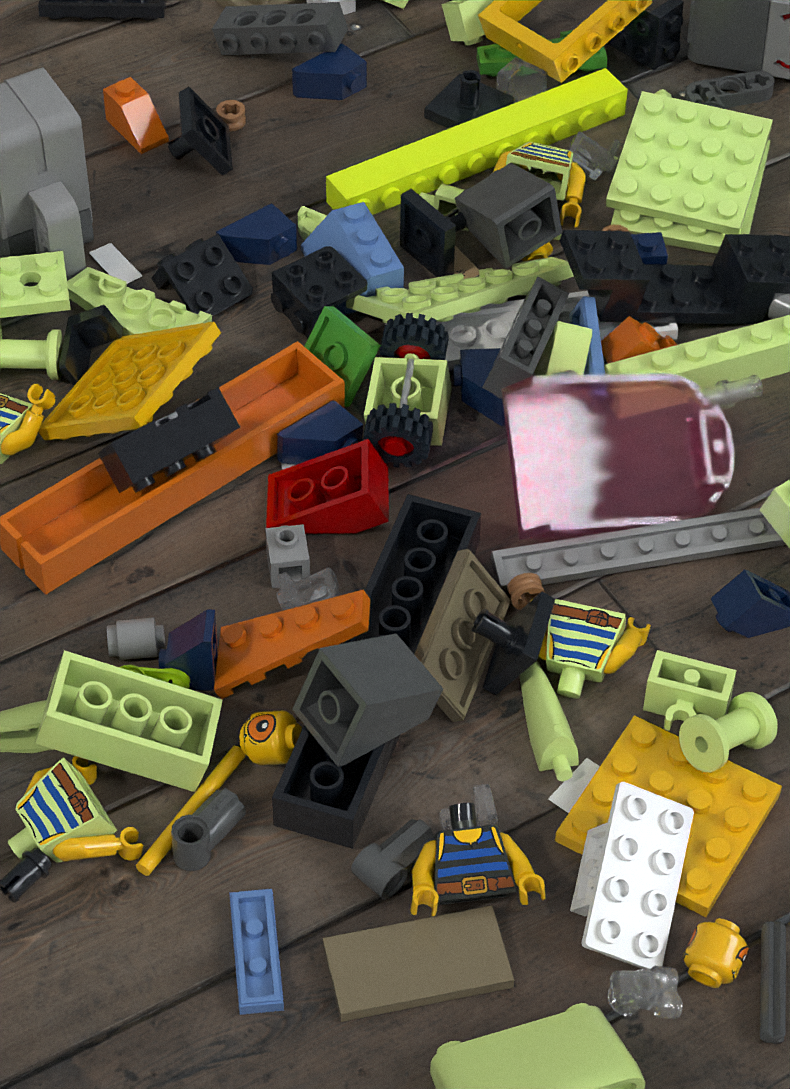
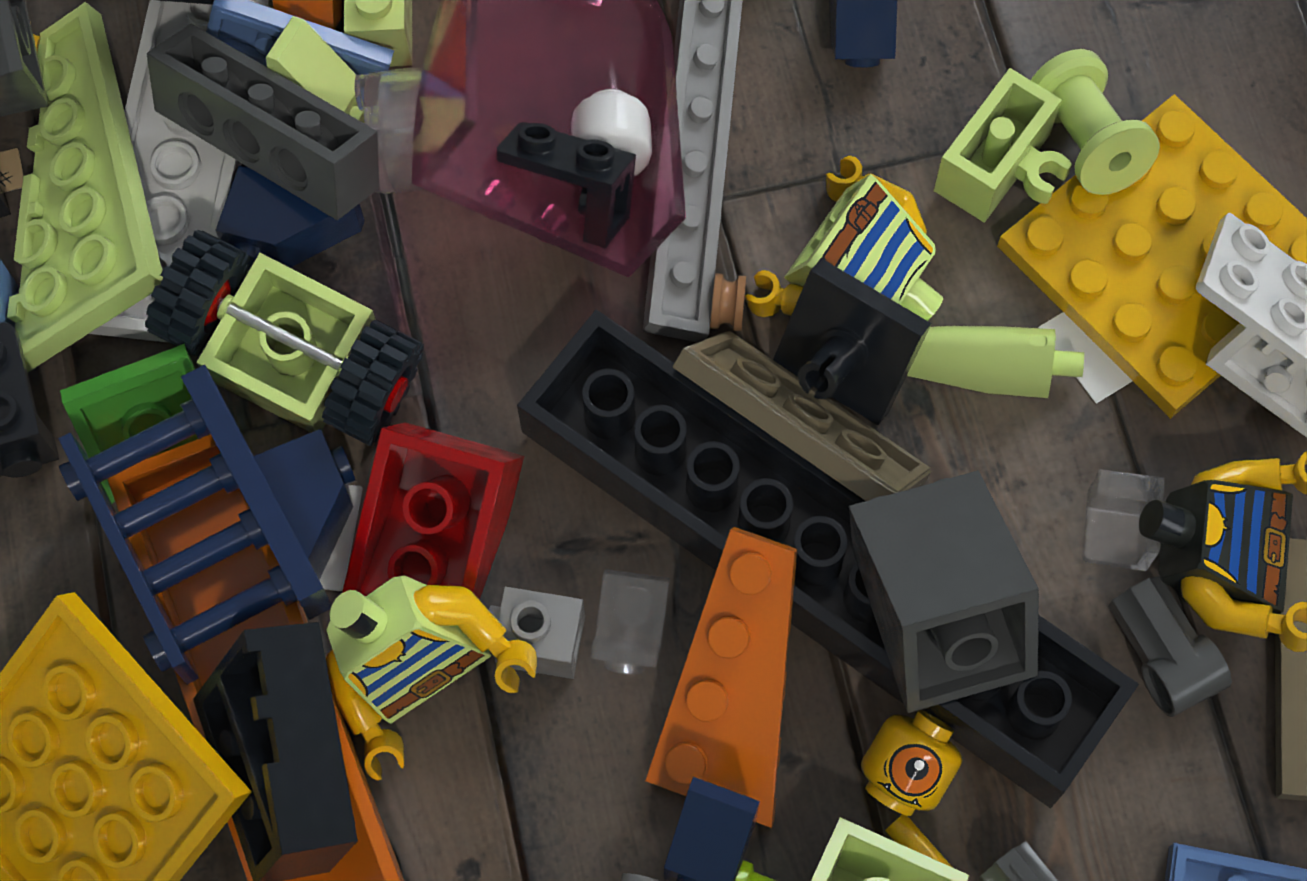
camera: 70 degrees left, 20 degrees up
none -> dark blue fence [58,365,332,685]
none -> torso [326,575,537,781]
none -> black bracket [496,122,636,248]
none -> white head [571,89,652,176]

